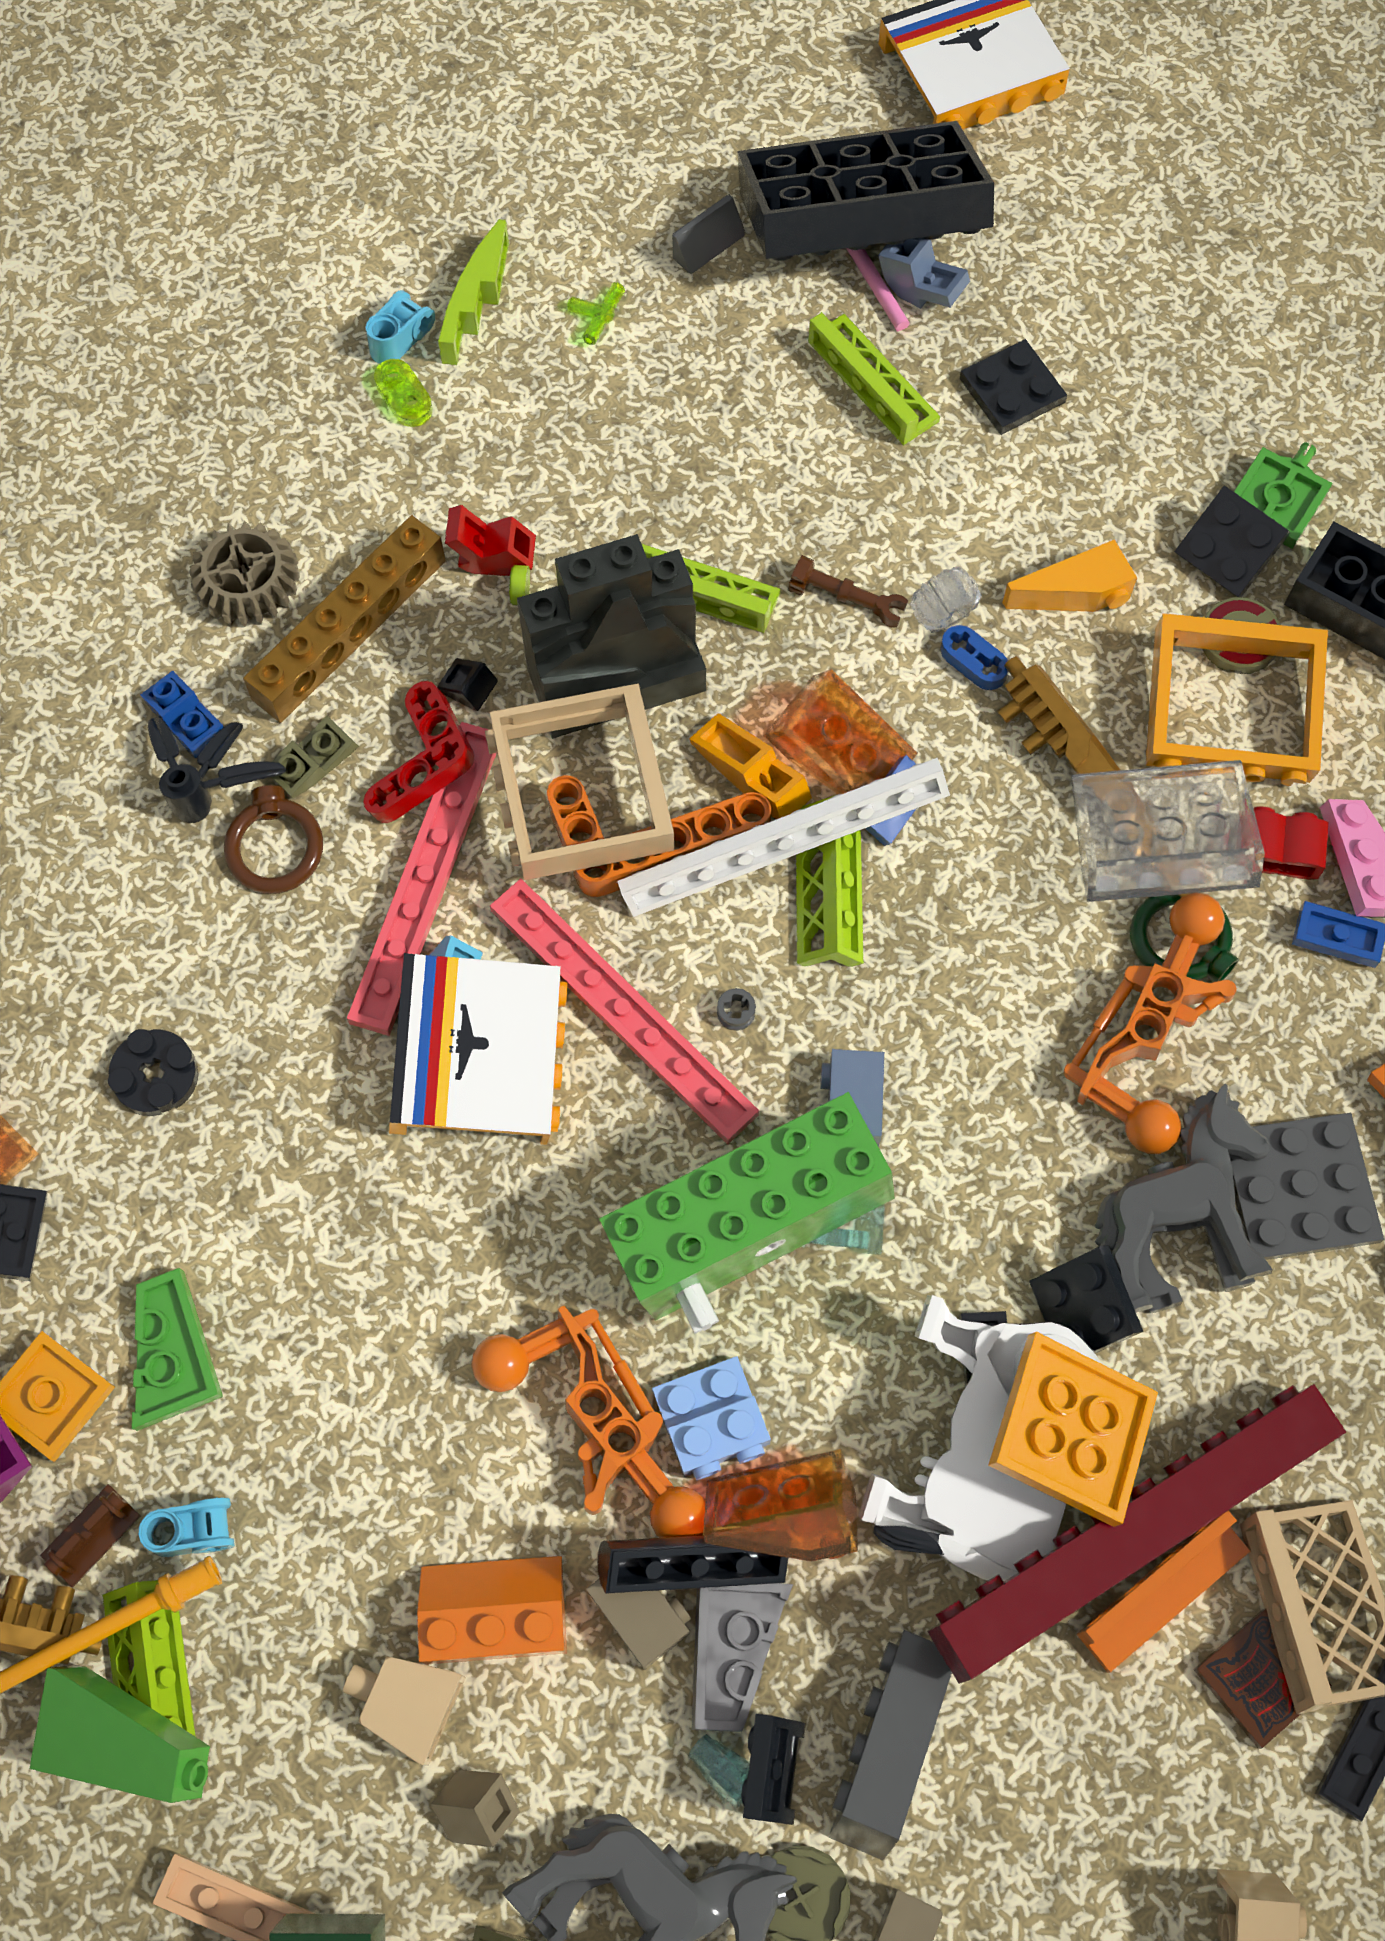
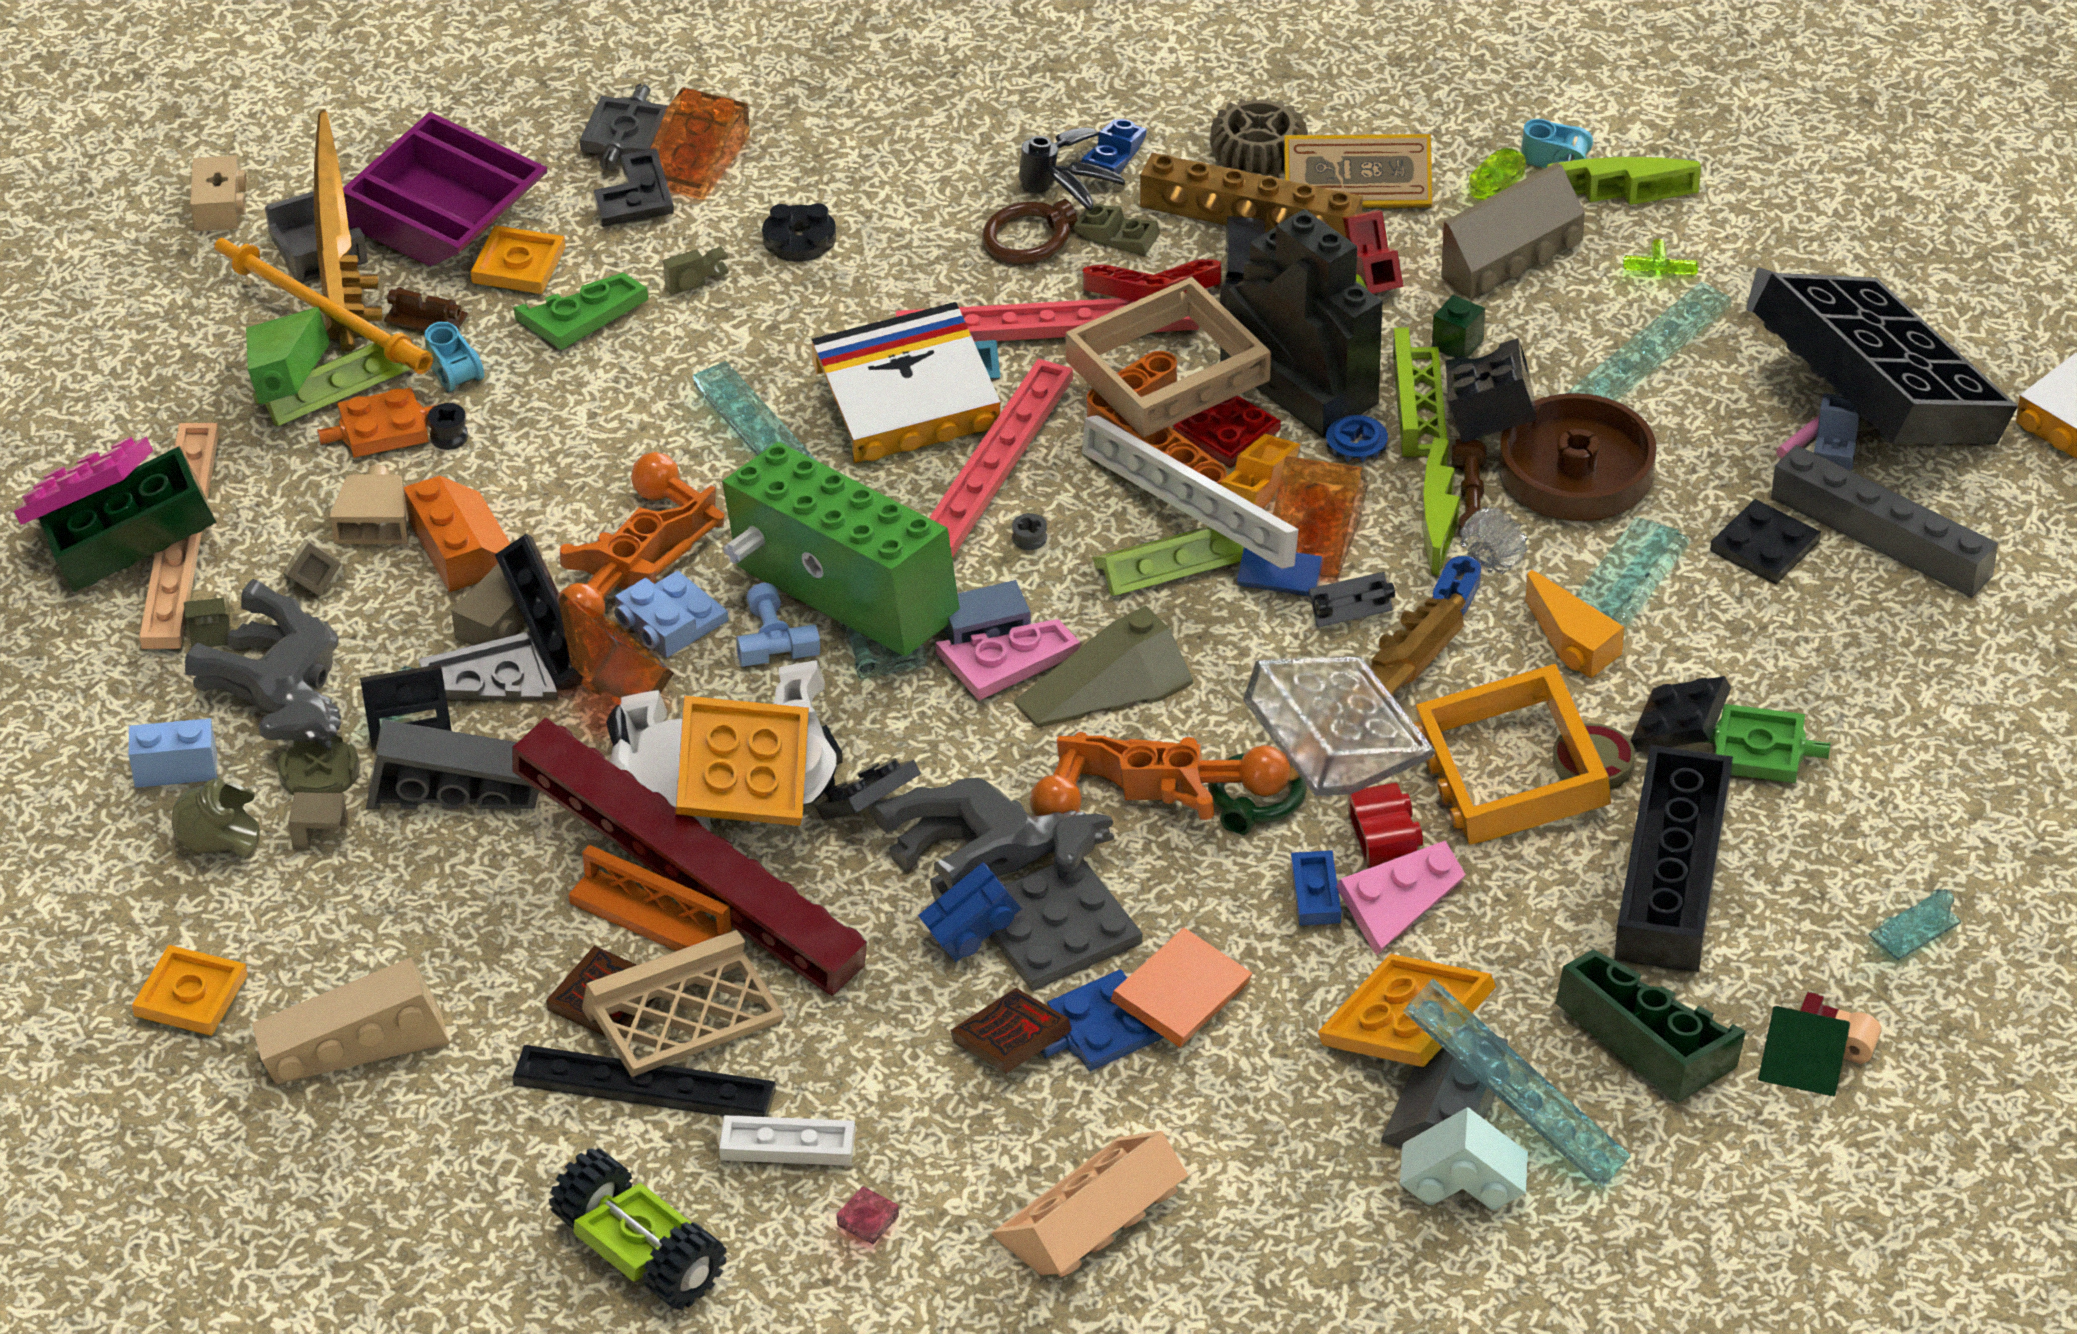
camera: 70 degrees right, 25 degrees down
lime fence [808,312,940,446] -> none
none -> orange plate [317,387,445,458]
none -> black wheel [427,403,468,450]
none -> olive plate [663,246,729,295]
none -> clear light blue plate [693,361,817,461]
none -> light blue bar [736,583,820,667]
none -> blue brick [918,862,1022,962]
none -> bright pink wing [935,619,1080,701]
none -> olive wedge [1014,606,1193,728]
none -> red tile [1173,395,1281,468]
none -> black slope [1225,216,1265,280]
none -> tile [1284,134,1432,208]
none -> black hinge [1308,572,1396,628]
none -> blue gear [1326,415,1388,463]
none -> lime slope [1422,437,1460,575]
none -> dark green brick [1432,295,1485,358]
none -> dark tan slope [1441,162,1585,300]
none -> black brick [1445,338,1537,443]
none -> reddish brown piece [1499,393,1657,521]
none -> clear light blue tile [1566,281,1732,401]
none -> clear light blue windscreen [1576,517,1689,630]
none -> dark grey brick [1771,445,1998,598]

